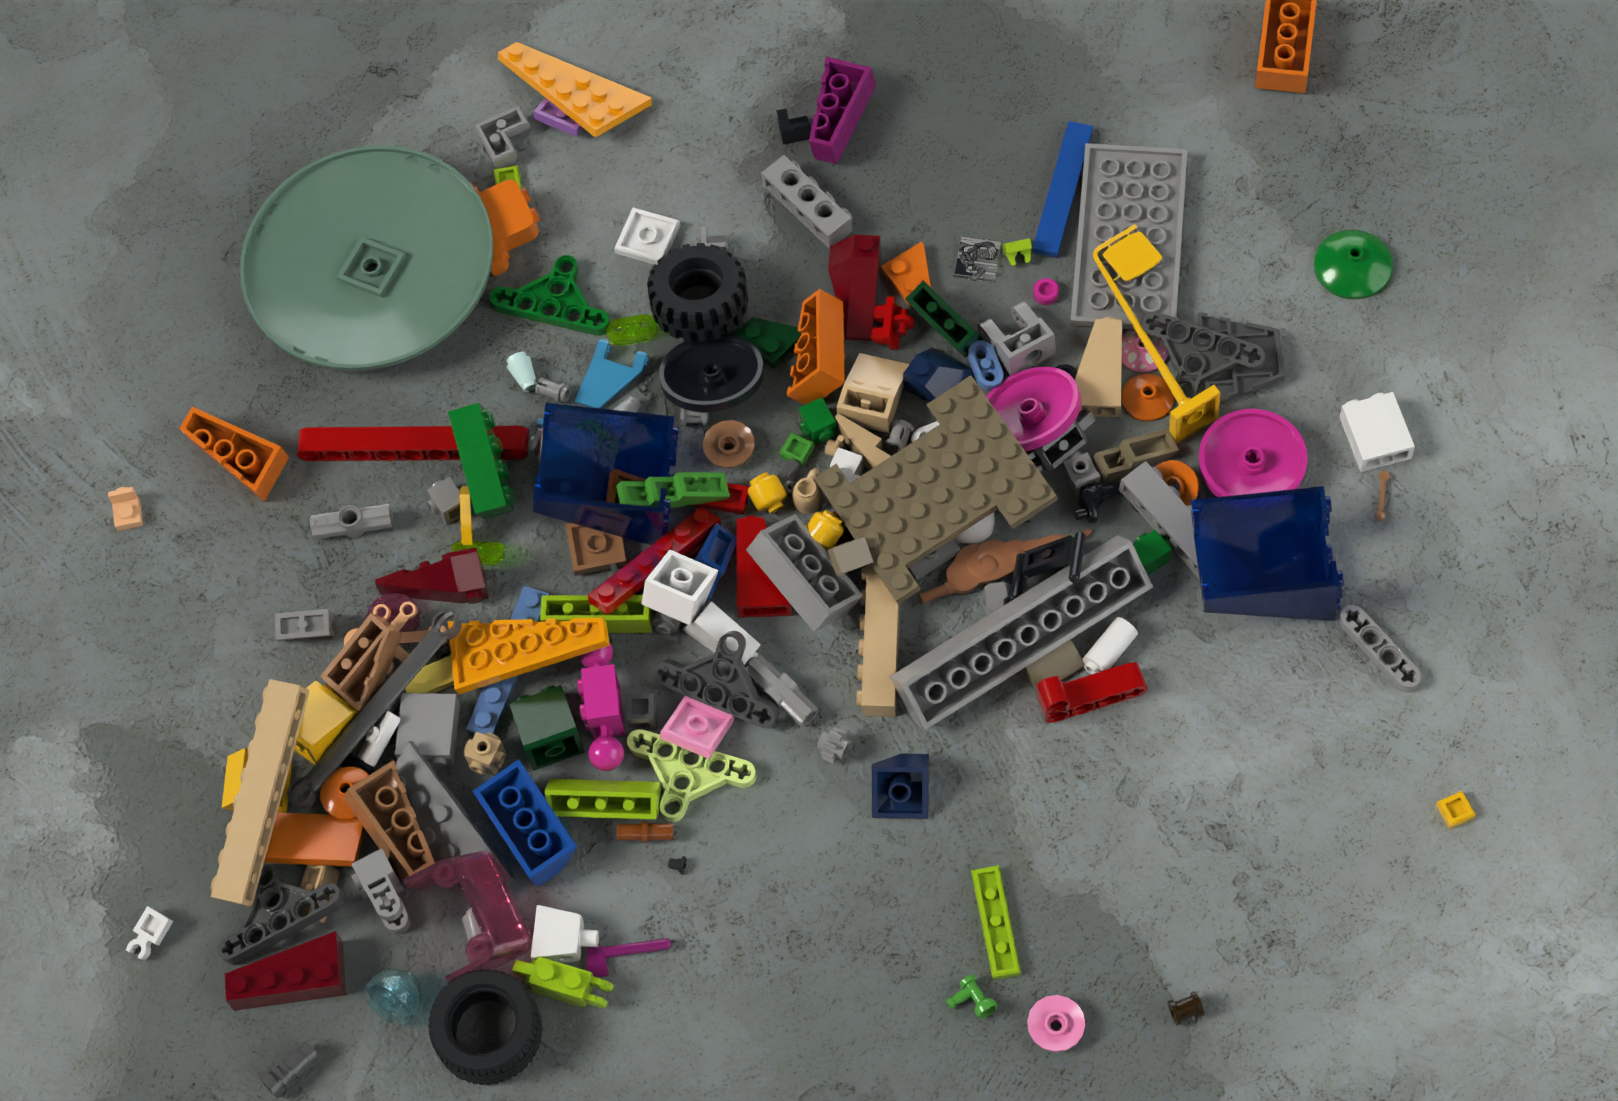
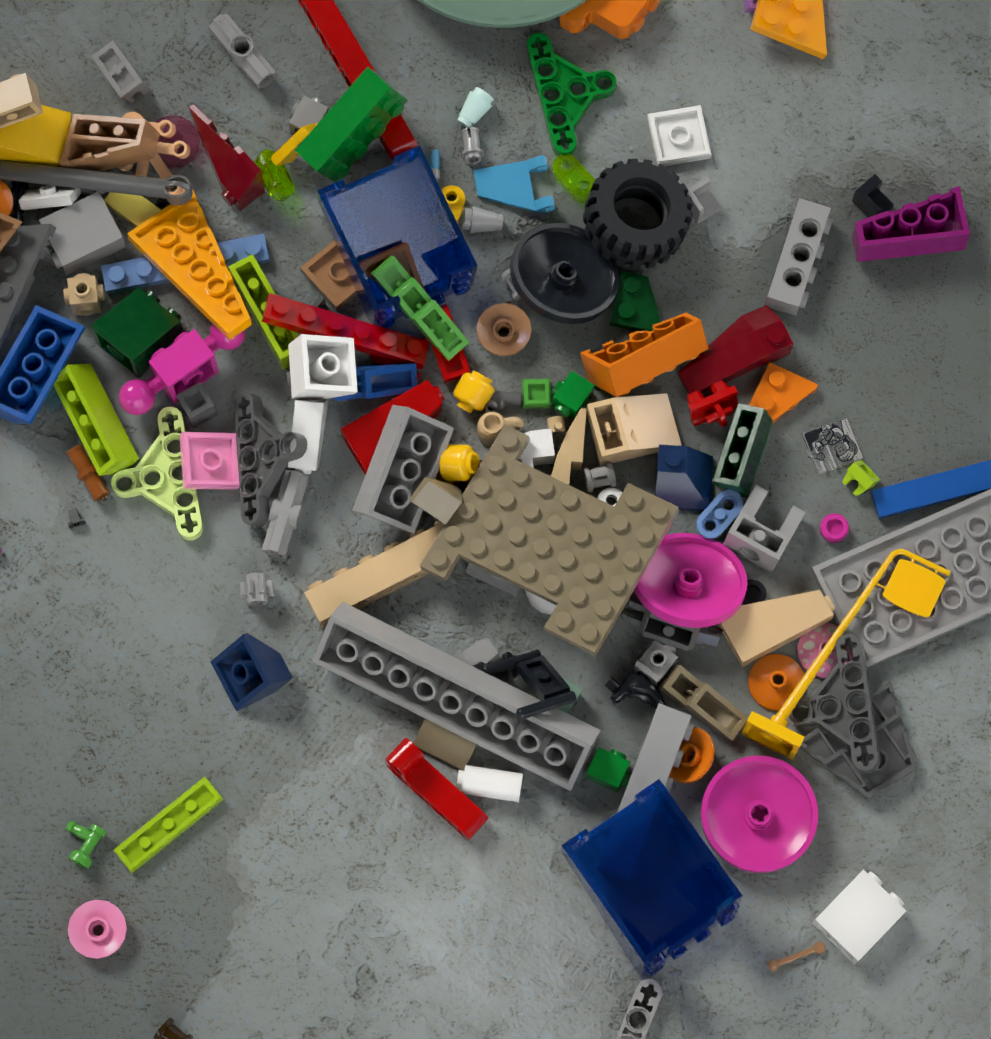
camera: 50 degrees right, 10 degrees up
nougat piece [919,529,1092,604] -> none

